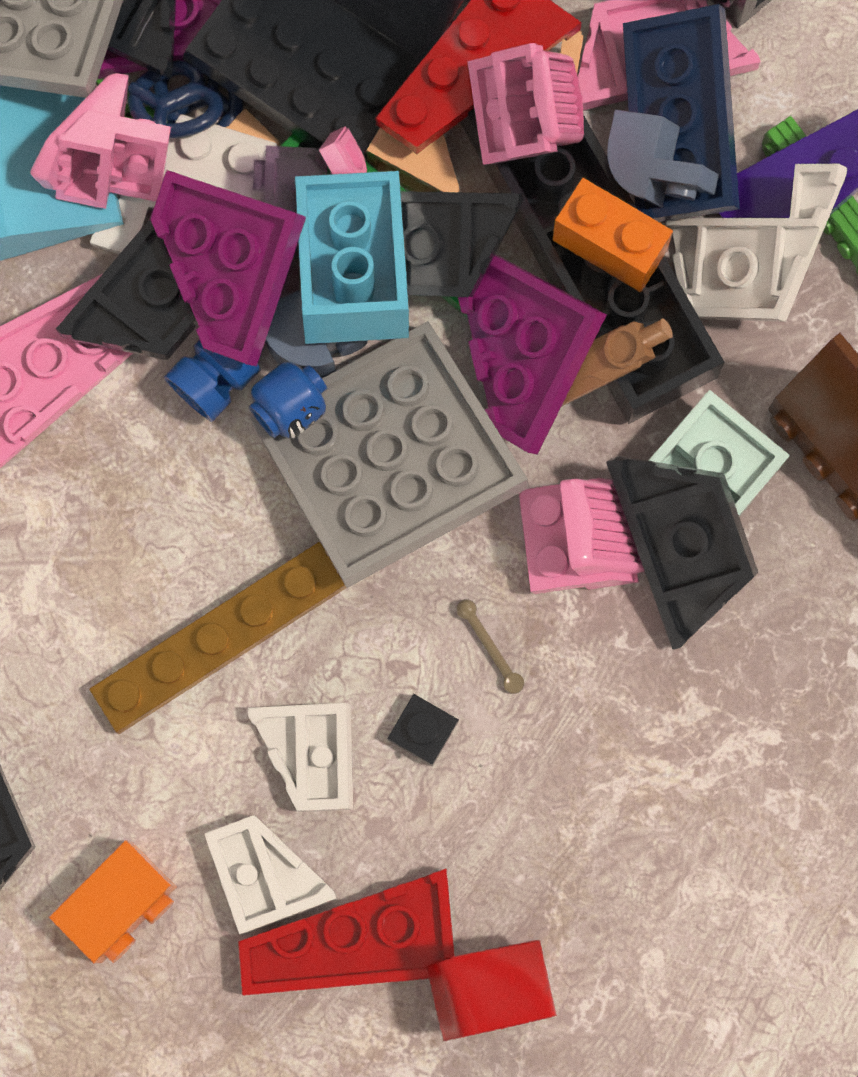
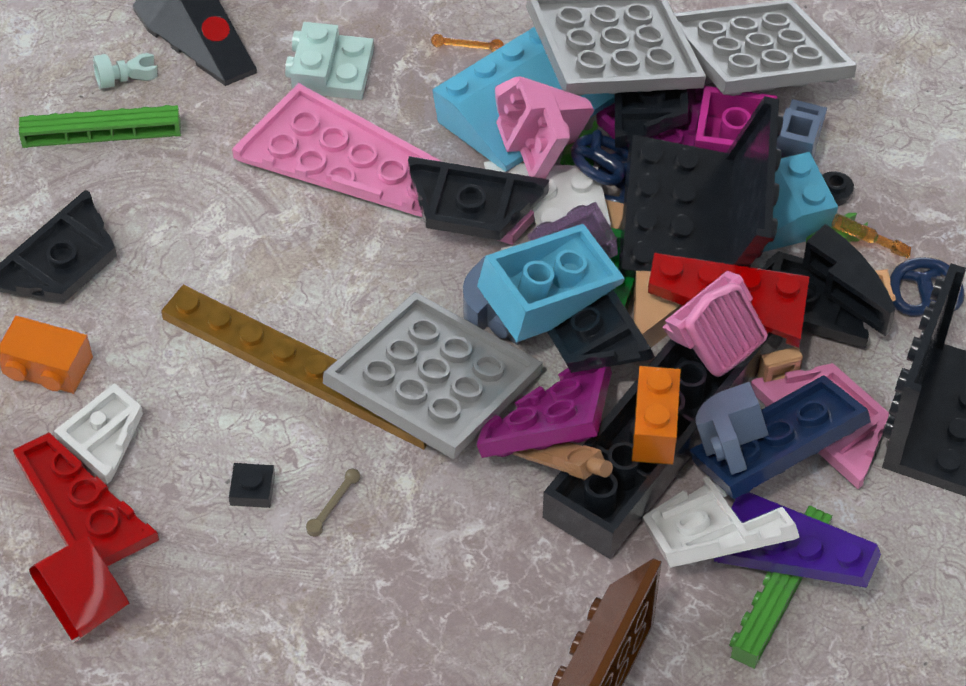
camera: 60 degrees right, 25 degrees down
magenta plate [151,170,306,367] -> none
blue wheel [164,339,261,422] -> none
white wing [248,703,353,812] -> none
blue head [249,362,327,438] -> none
bright pink tile [319,126,367,174] -> none
bright pink piece [519,478,645,594] -> none
black wing [606,456,758,650] -> none
light aqua plate [648,390,790,517] -> none

